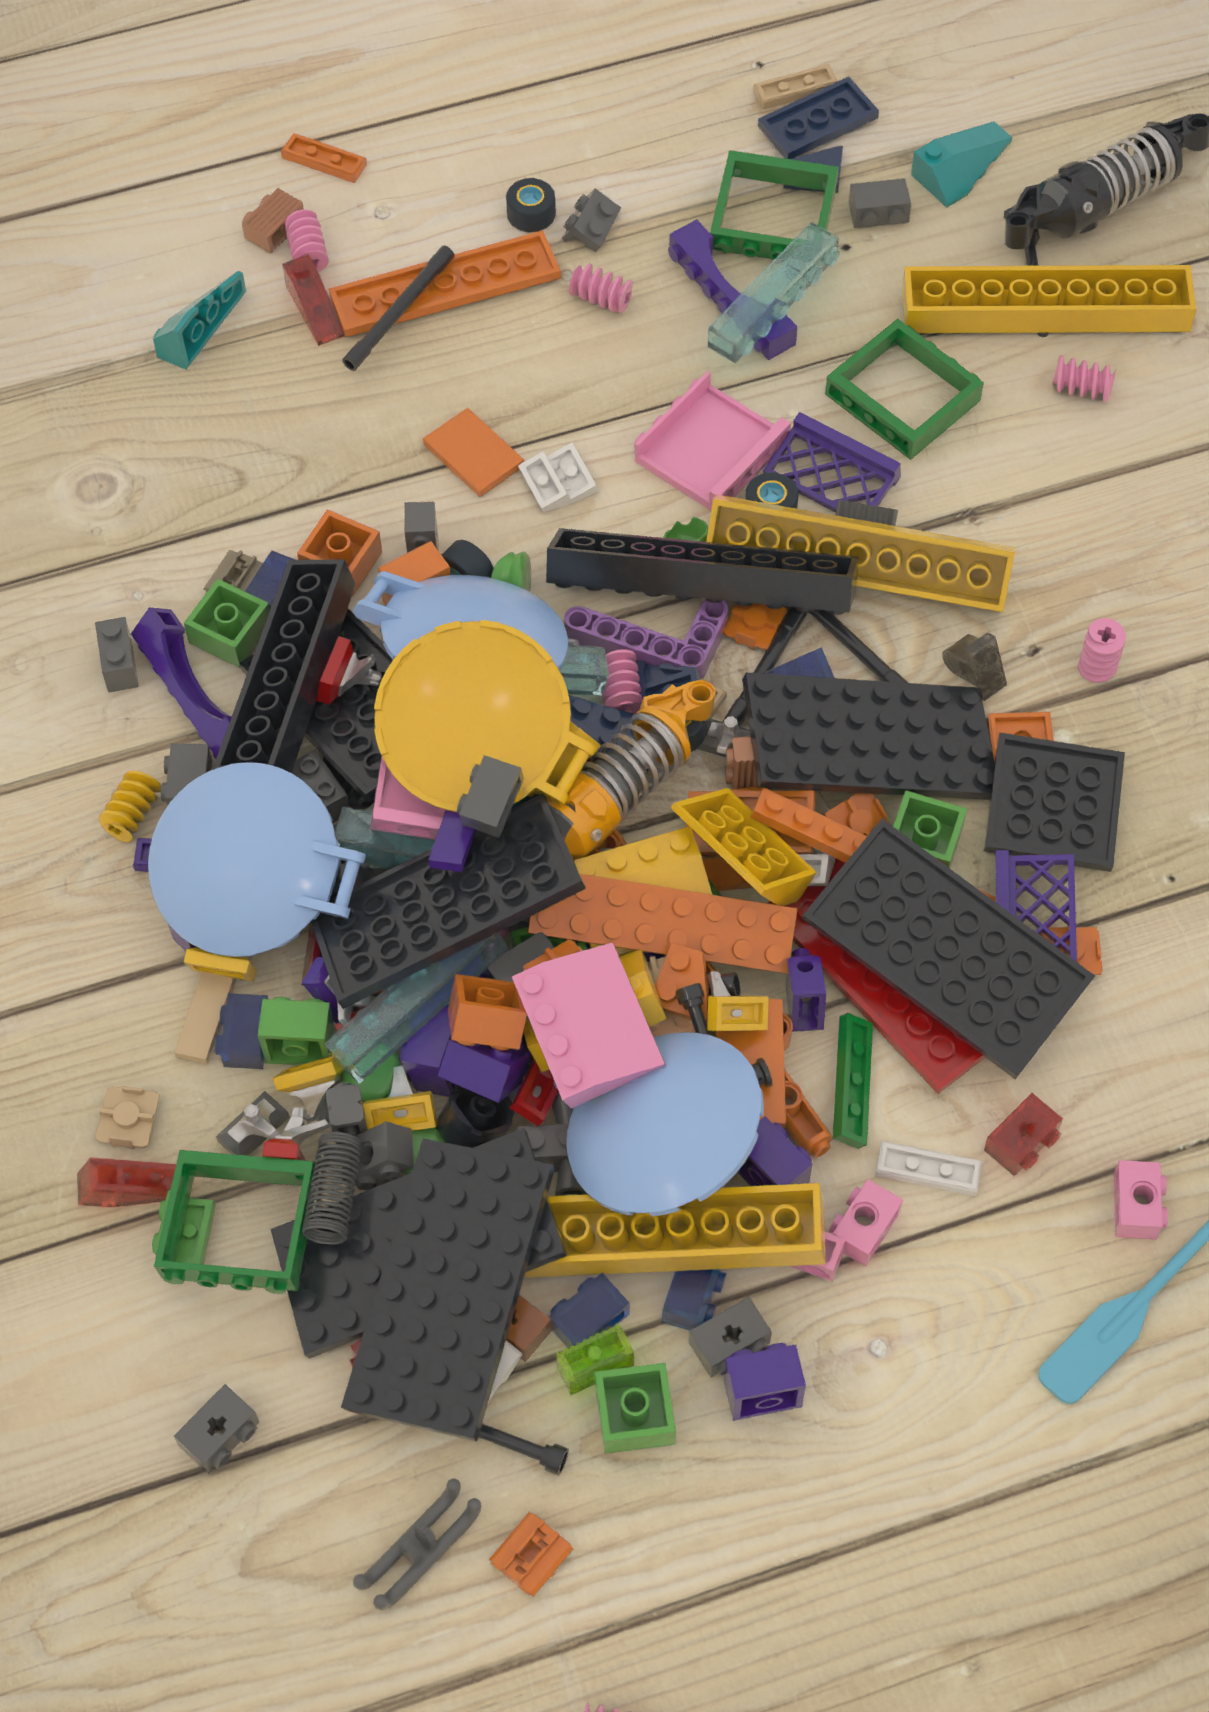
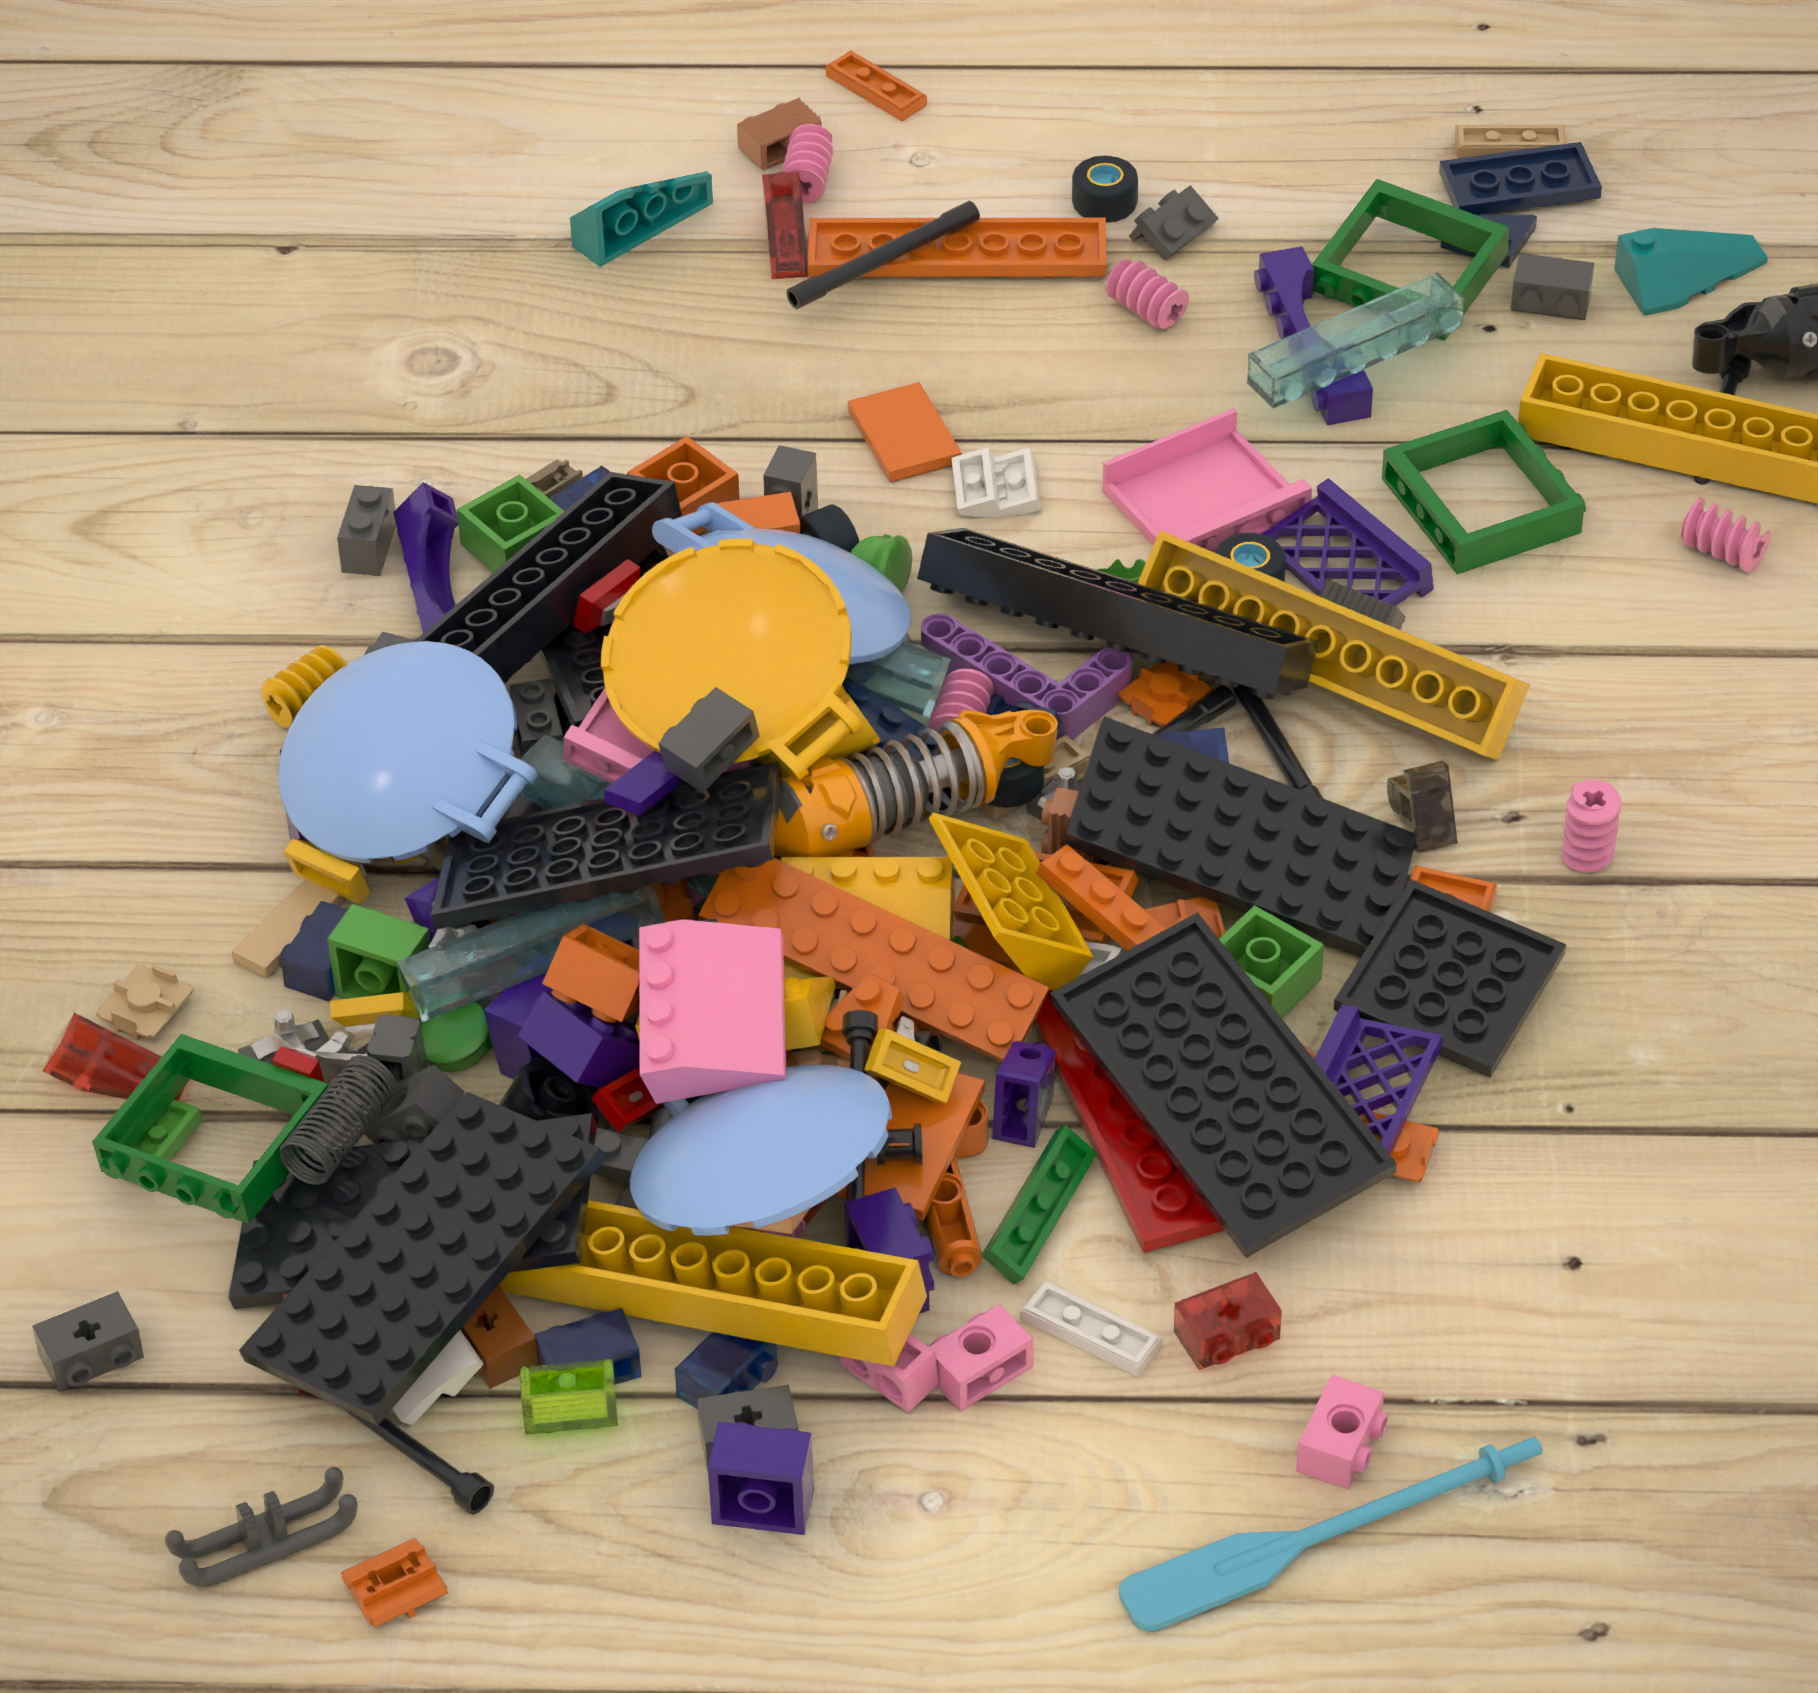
camera: 20 degrees right, 15 degrees down
yellow piece [363,1066,437,1131] -> none
bright green brick [595,1363,676,1454] -> none

